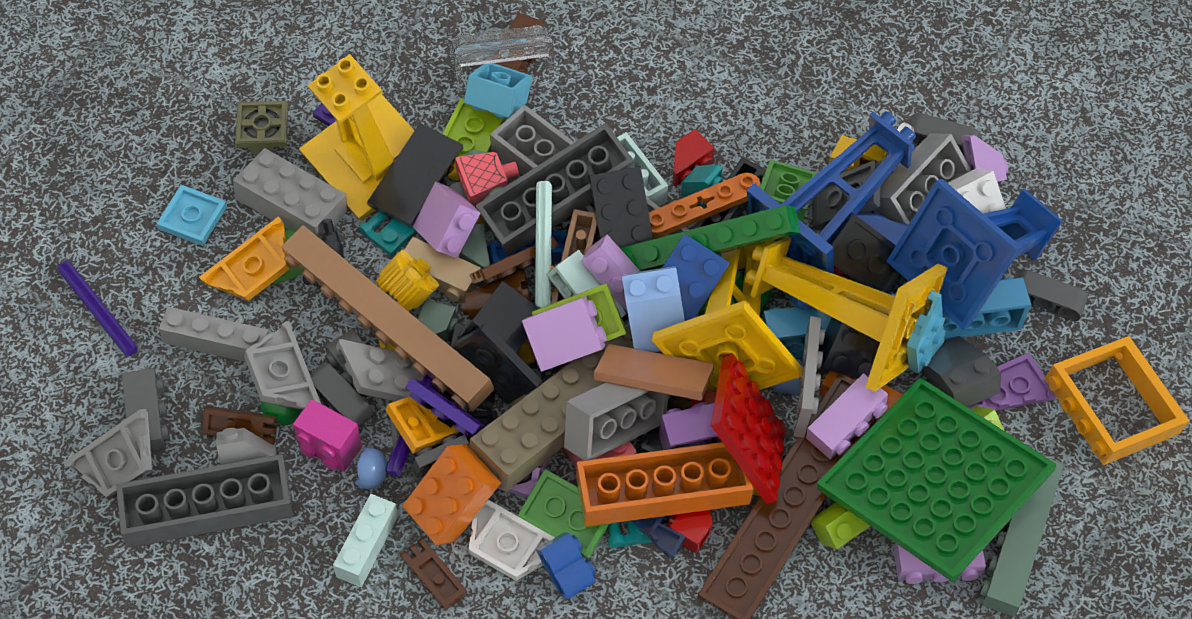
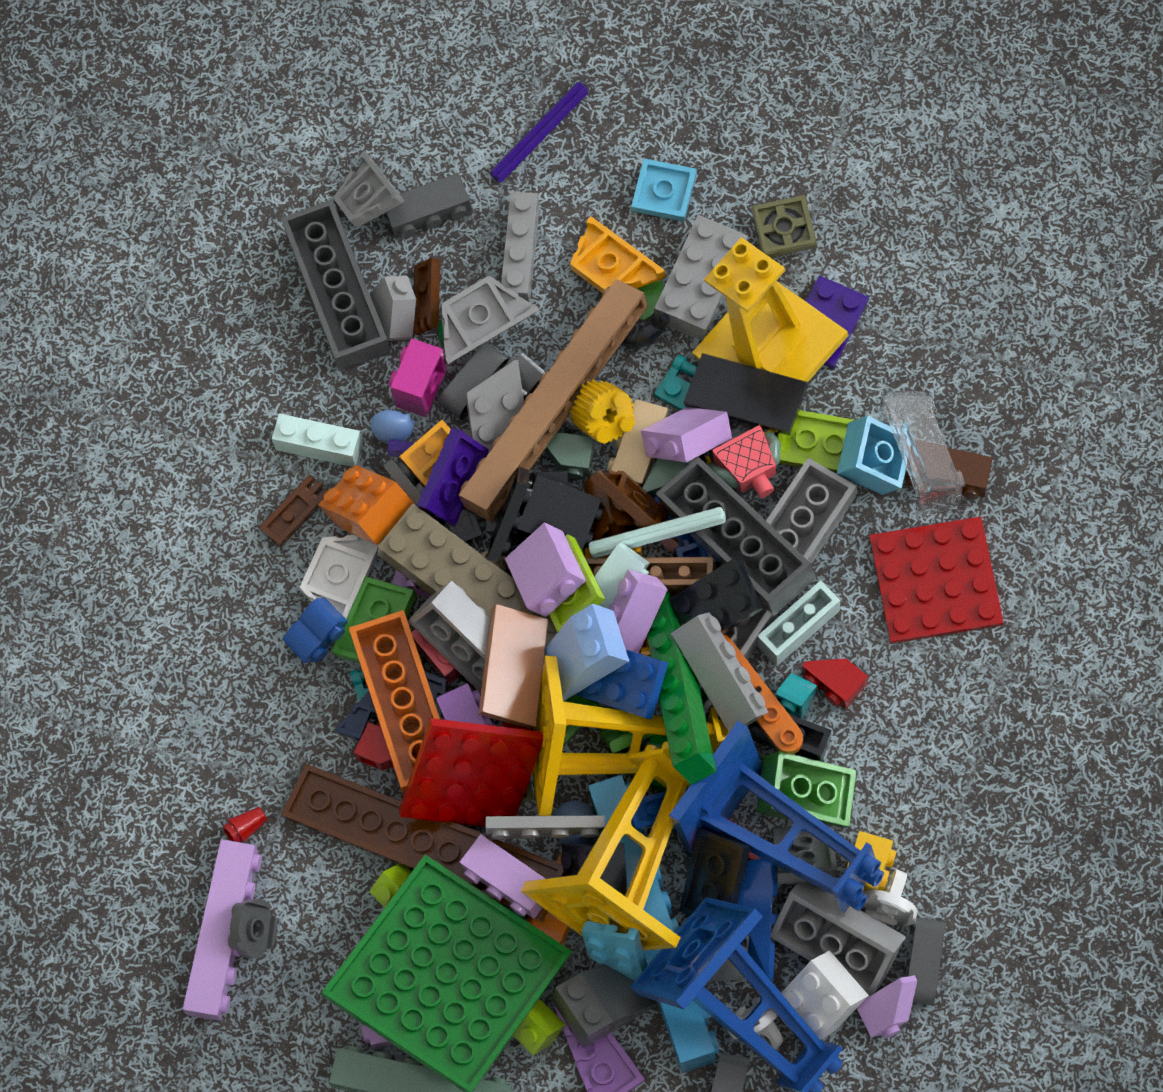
camera: 90 degrees right, 10 degrees up
none -> light grey brick [671,612,769,732]
none -> red plate [869,516,1004,644]

